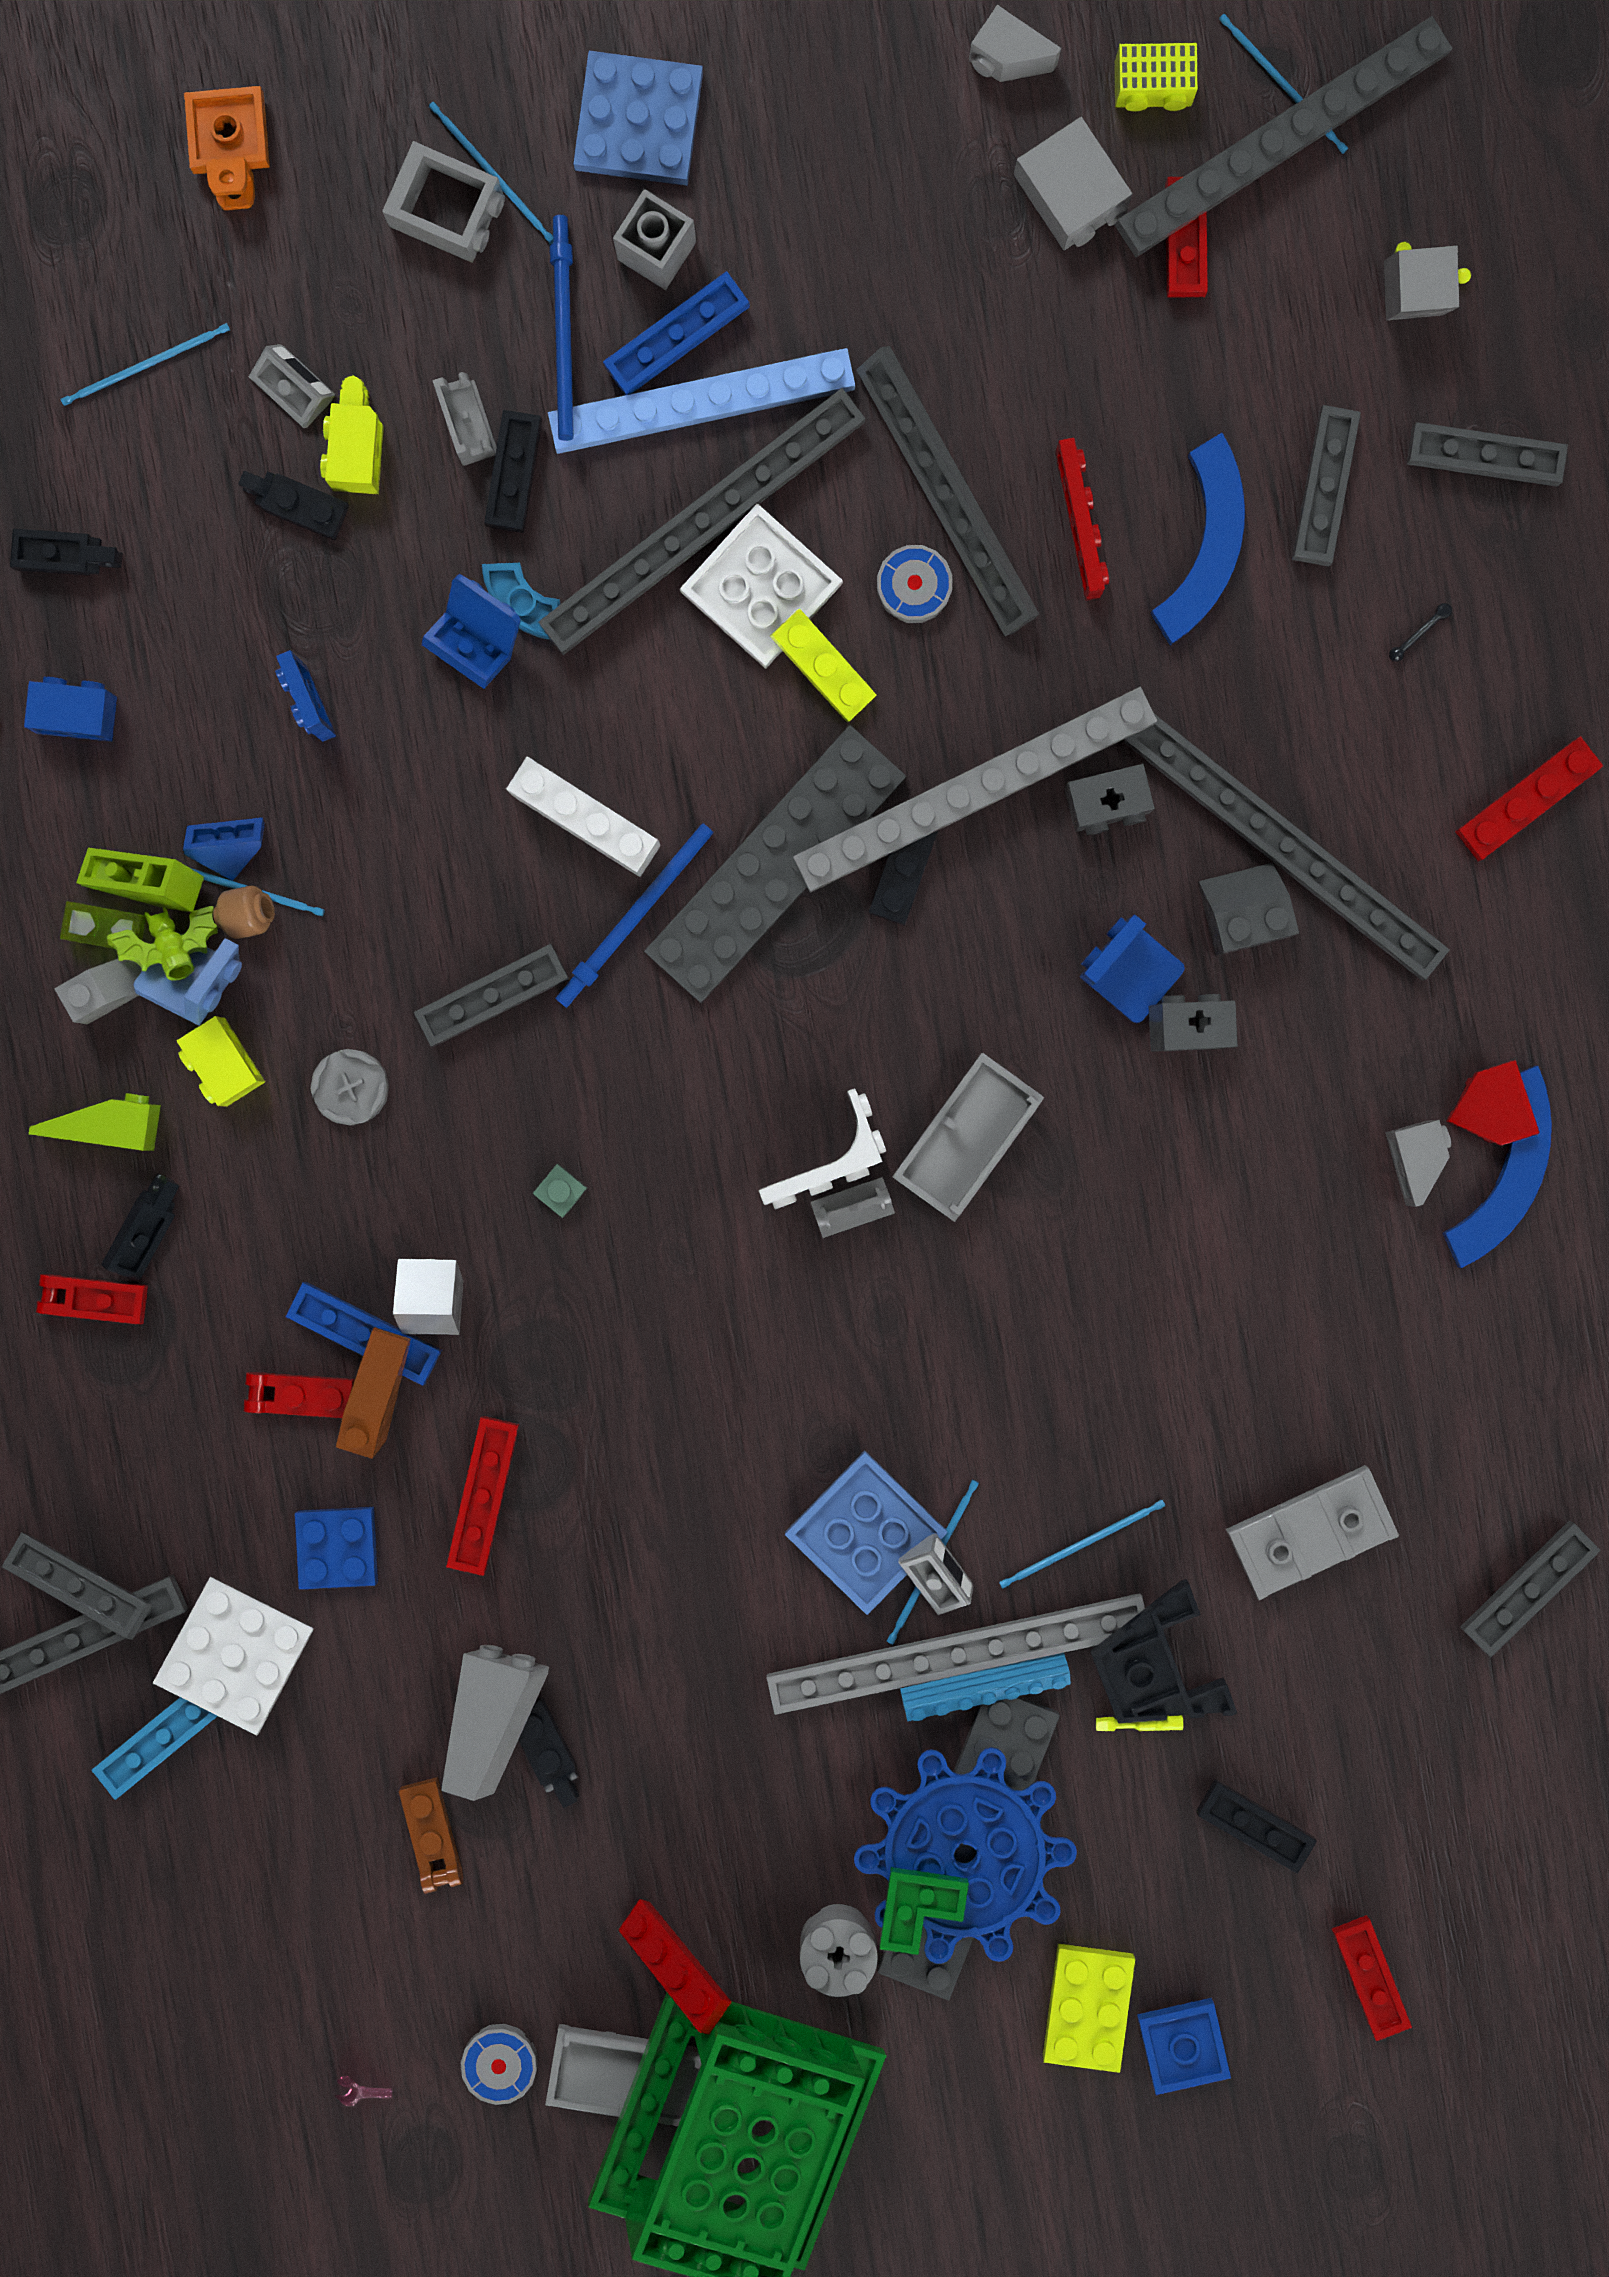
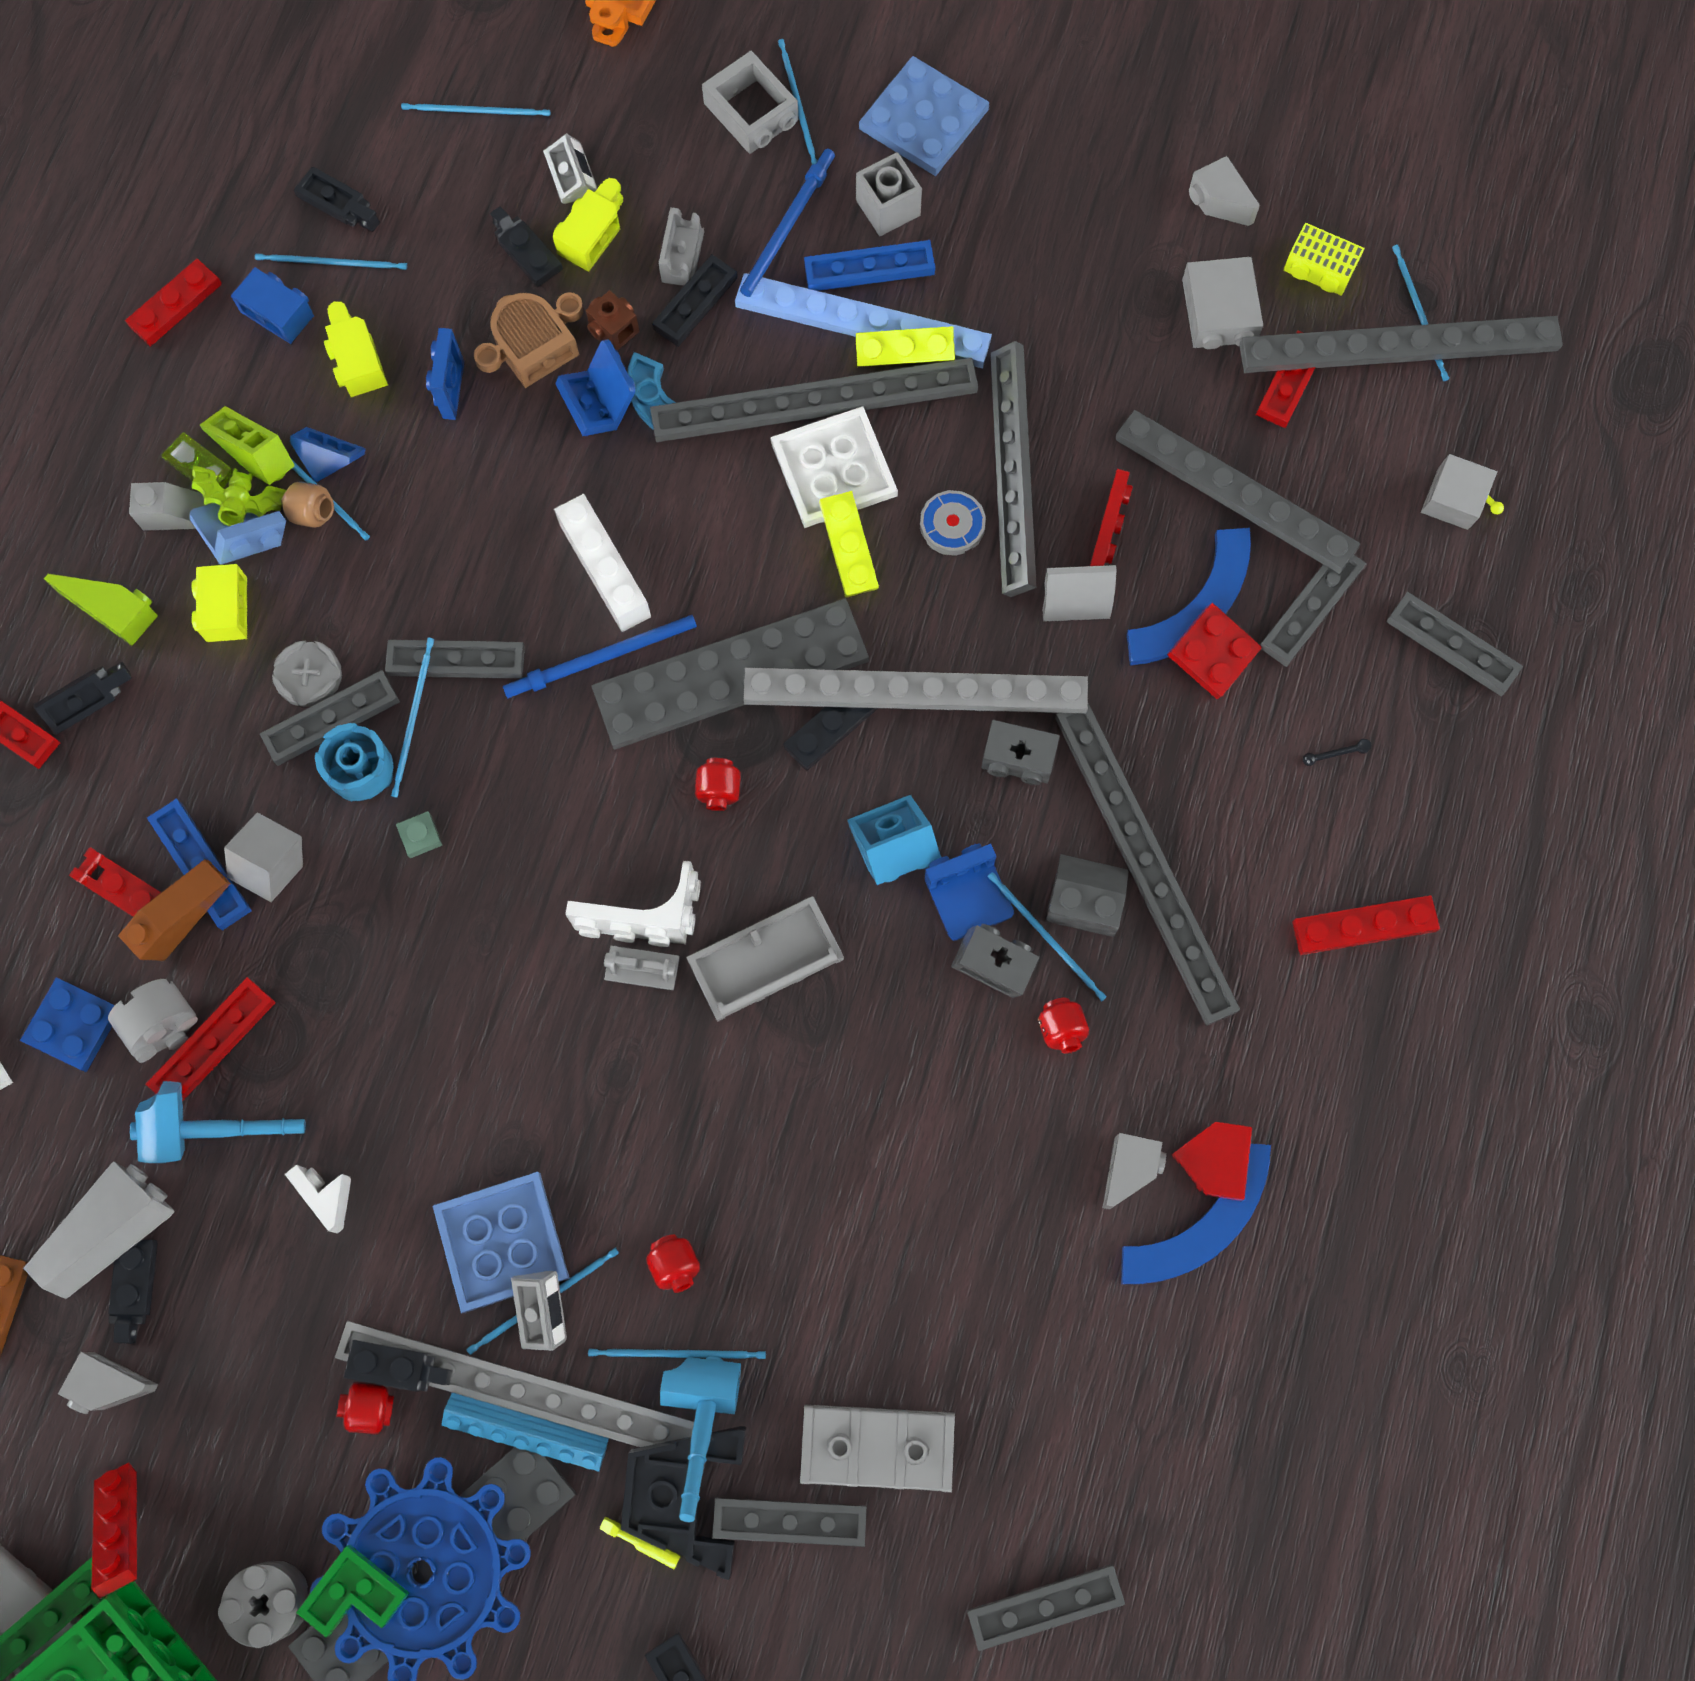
camera: 30 degrees right, 15 degrees down
none -> light grey slope [58,1352,159,1414]
none -> light grey brick [108,979,198,1063]
none -> dark azure piece [130,1081,305,1163]
none -> dark azure piece [255,253,407,270]
none -> dark grey plate [260,670,400,766]
none -> white slope [285,1165,351,1233]
none -> dark azure brick [315,723,394,802]
none -> neon yellow hinge [324,301,388,397]
none -> red head [337,1382,394,1435]
none -> black hinge [343,1340,453,1392]
none -> dark azure piece [391,638,434,798]
none -> medium nougat piece [474,292,584,388]
none -> copper brick [586,290,639,350]
none -> red head [646,1234,700,1293]
none -> dark azure piece [660,1357,741,1522]
none -> red head [695,758,741,811]
none -> dark grey plate [713,1497,867,1547]
none -> dark azure slope [847,795,941,885]
none -> neon yellow plate [856,326,955,367]
none -> dark azure piece [987,872,1107,1001]
none -> red head [1038,998,1090,1054]
none -> light grey slope [1042,565,1117,621]
none -> dark grey plate [1116,410,1360,574]
none -> red plate [1167,603,1262,699]

